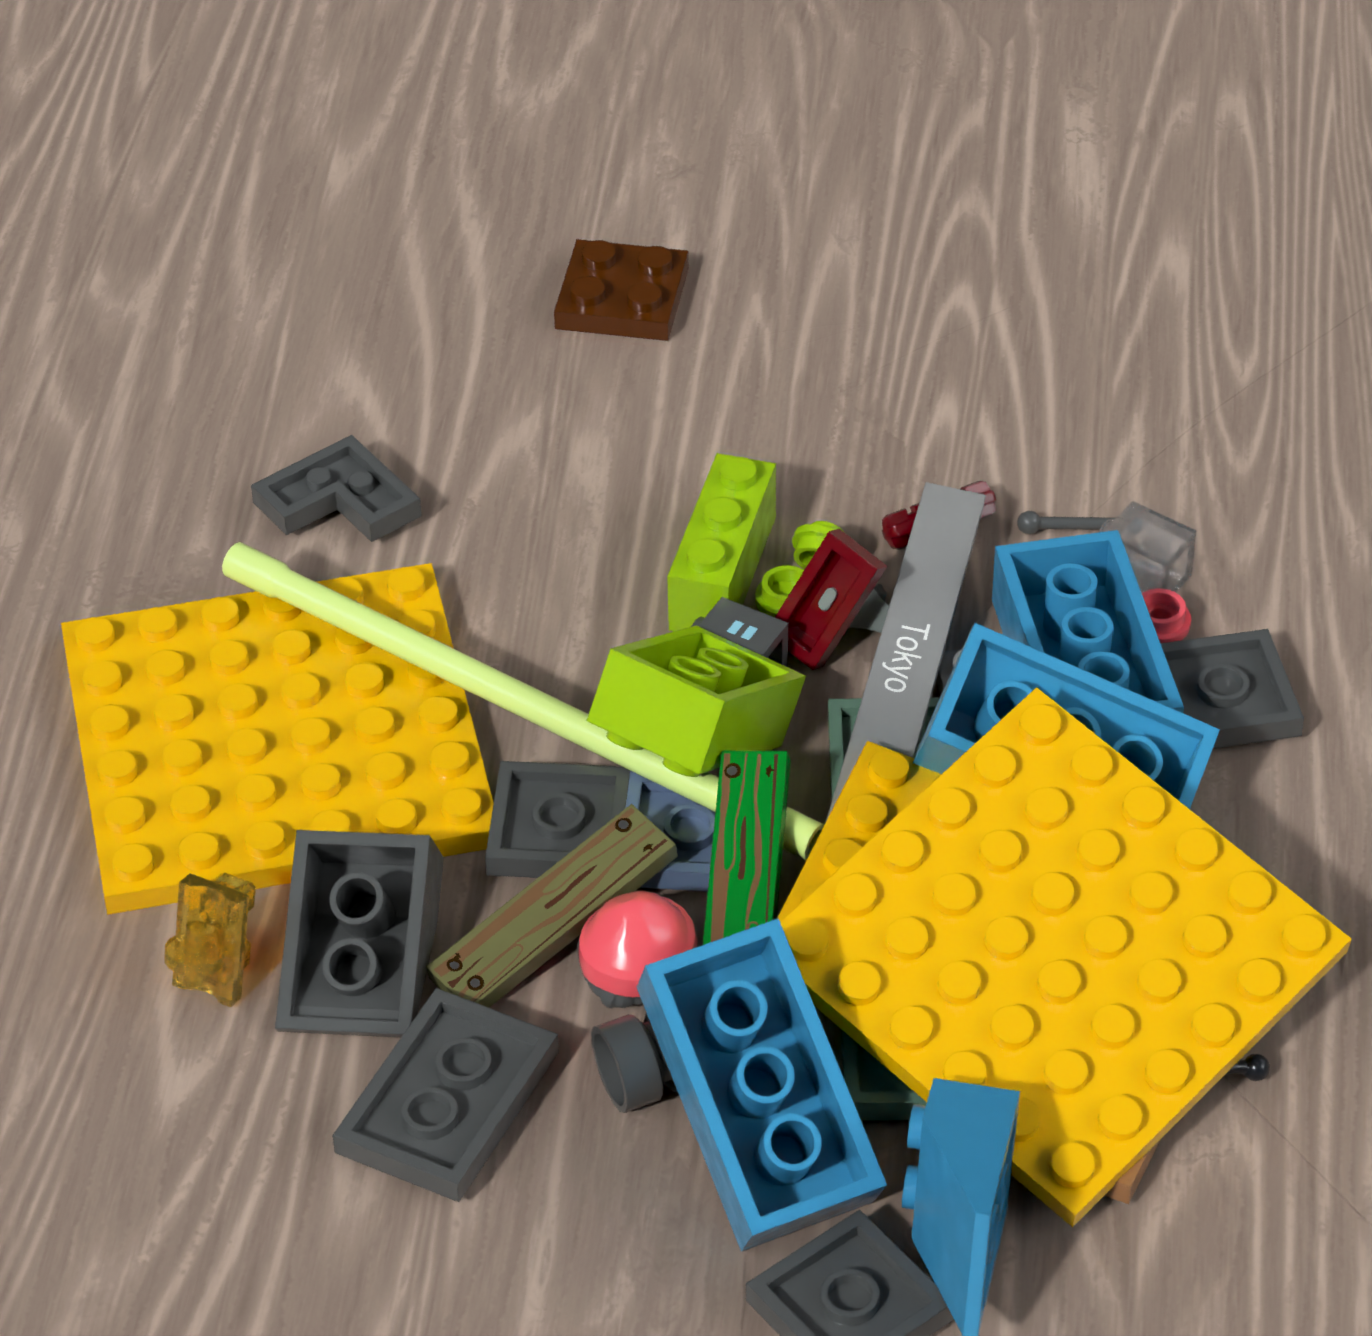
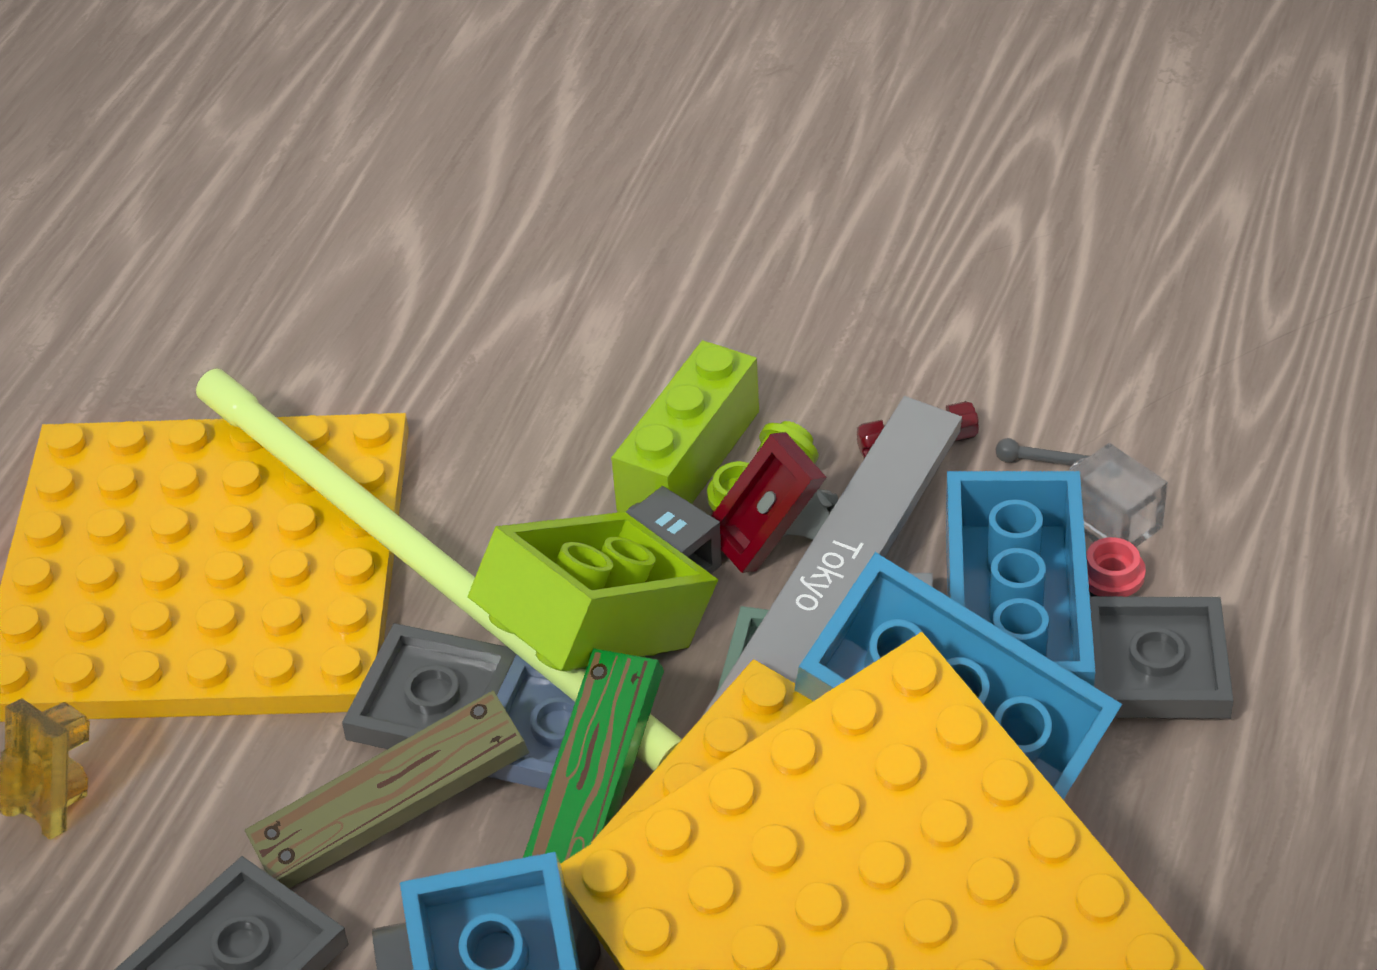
camera: 15 degrees right, 0 degrees up
dark grey plate [251,435,422,542] -> none
dark grey slope [275,830,444,1038] -> none
reddish brown plate [554,239,689,341] -> none
coral hair [577,891,698,1009] -> none

